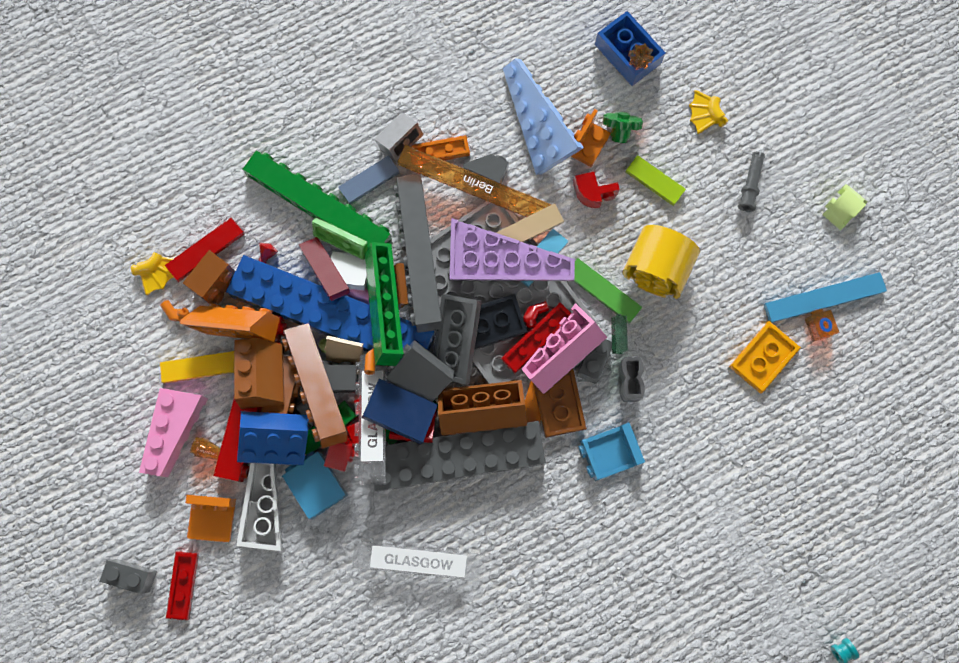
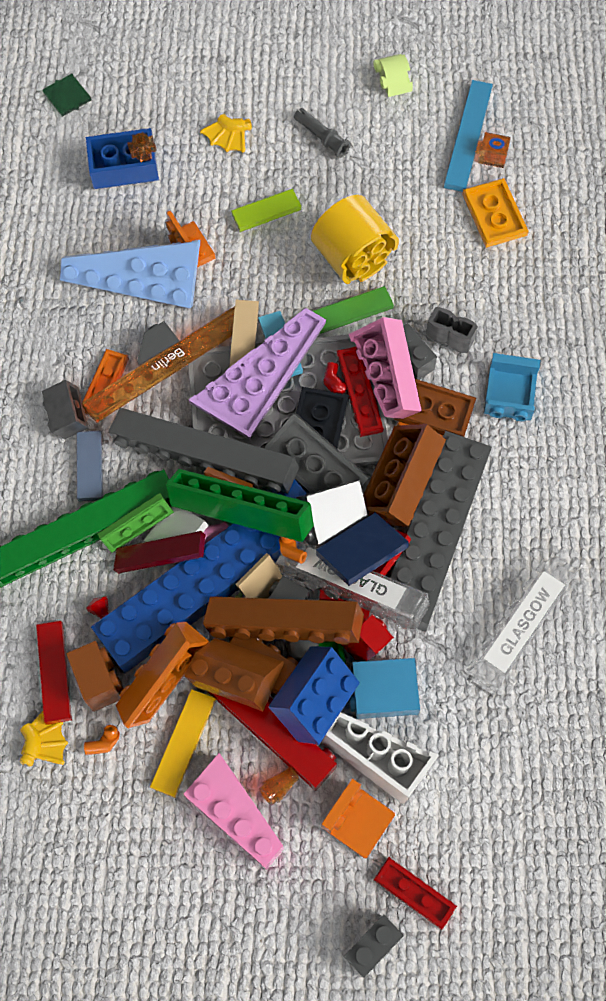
camera: 55 degrees left, 10 degrees down
red brick [573,172,620,208] -> none
green plant [603,112,643,143] -> none
clear green piece [611,314,628,354] -> none

